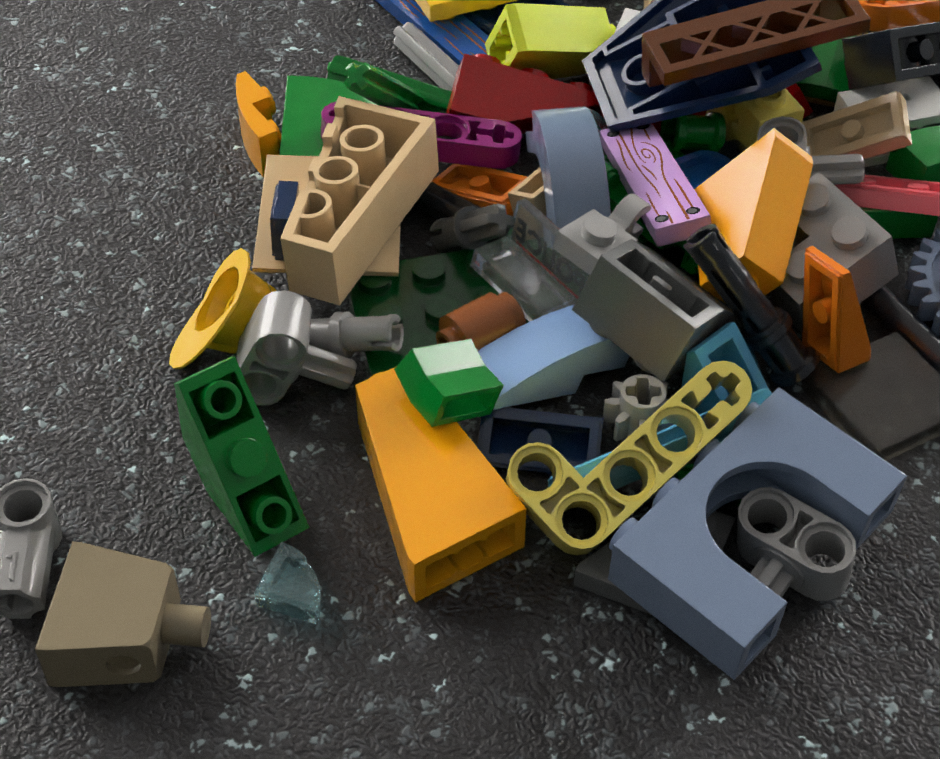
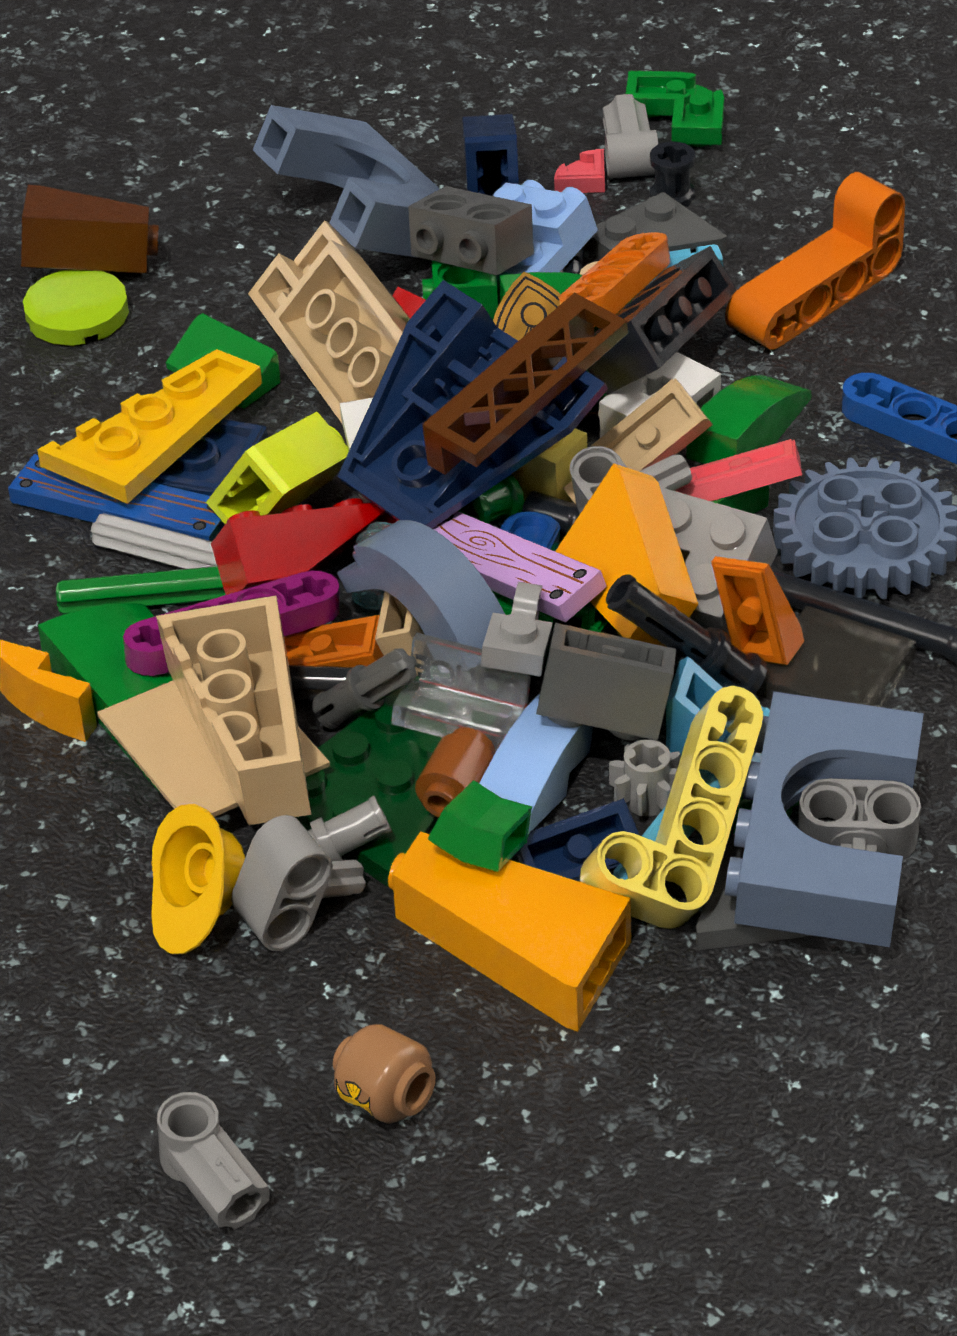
camera: 30 degrees left, 5 degrees down
dark tan torso [35,541,211,687] -> none
green slope [174,356,310,557] -> none
clear light blue tile [254,542,322,624] -> none
dark blue tile [270,181,299,260] -> none
green axle [344,62,424,110] -> none
none -> medium nougat head [333,1024,435,1124]

